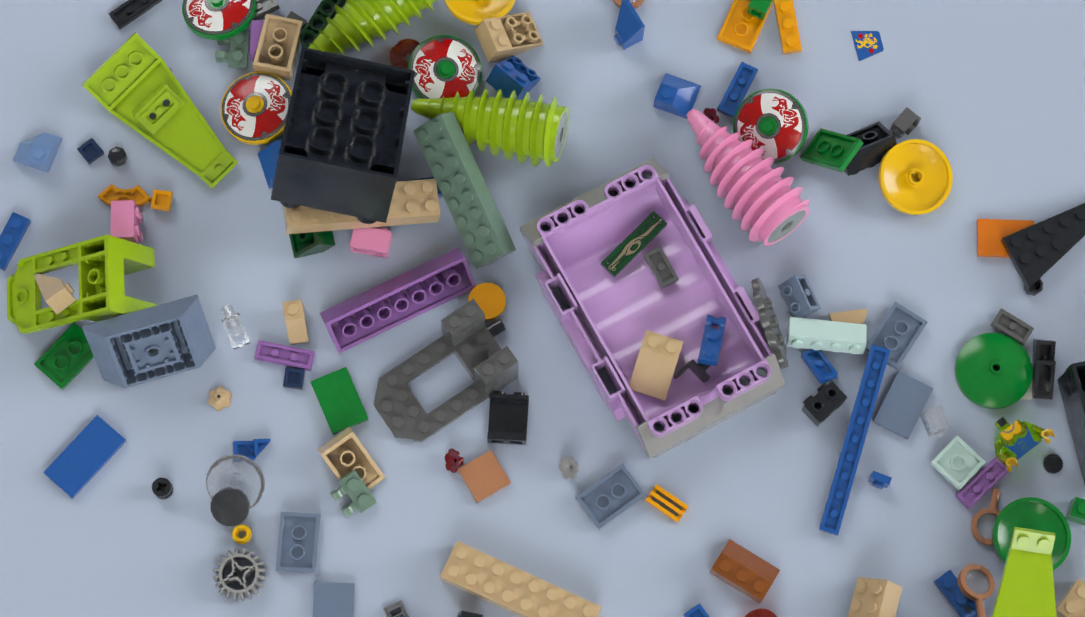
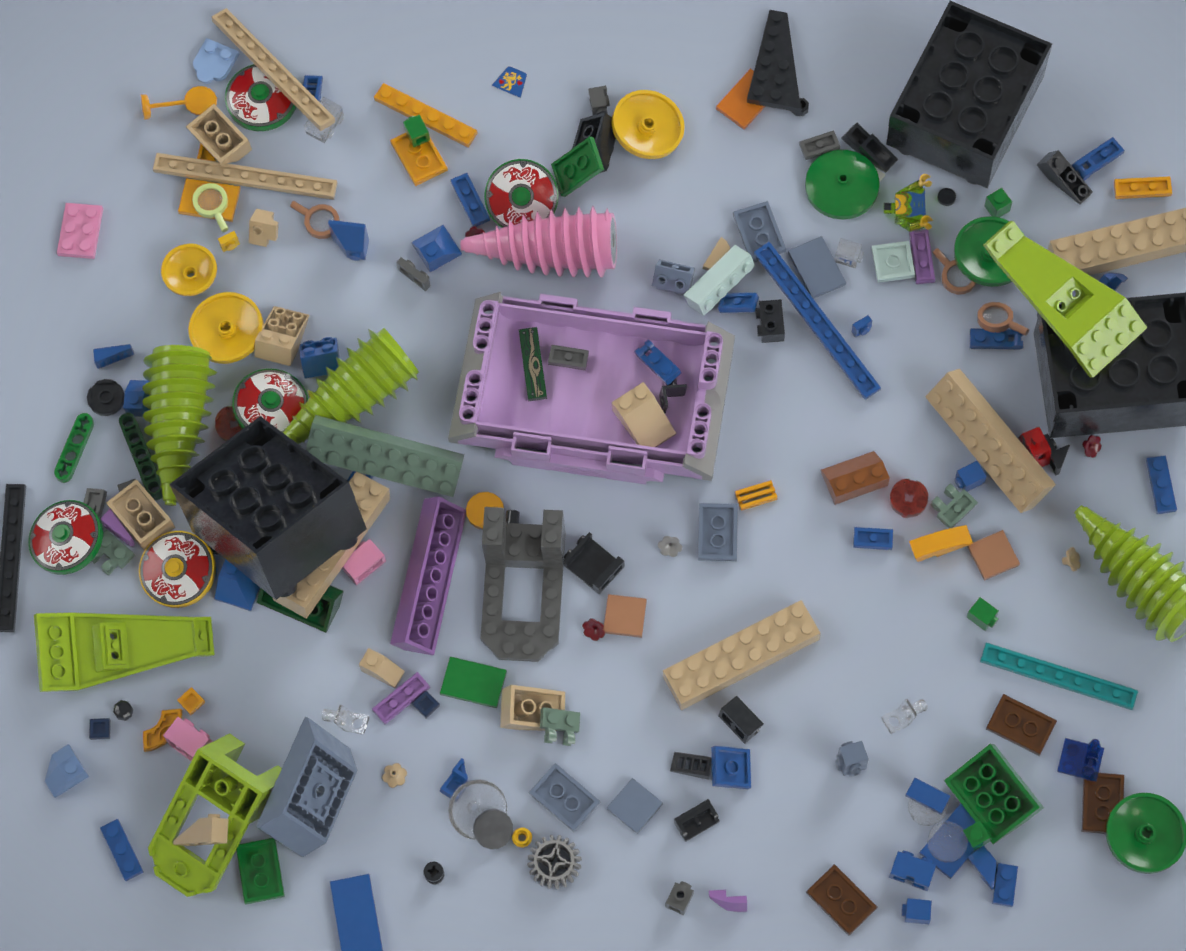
camera: 45 degrees left, 5 degrees down
dark grey plate [751,278,788,369] -> none
none -> dark grey plate [396,257,430,292]

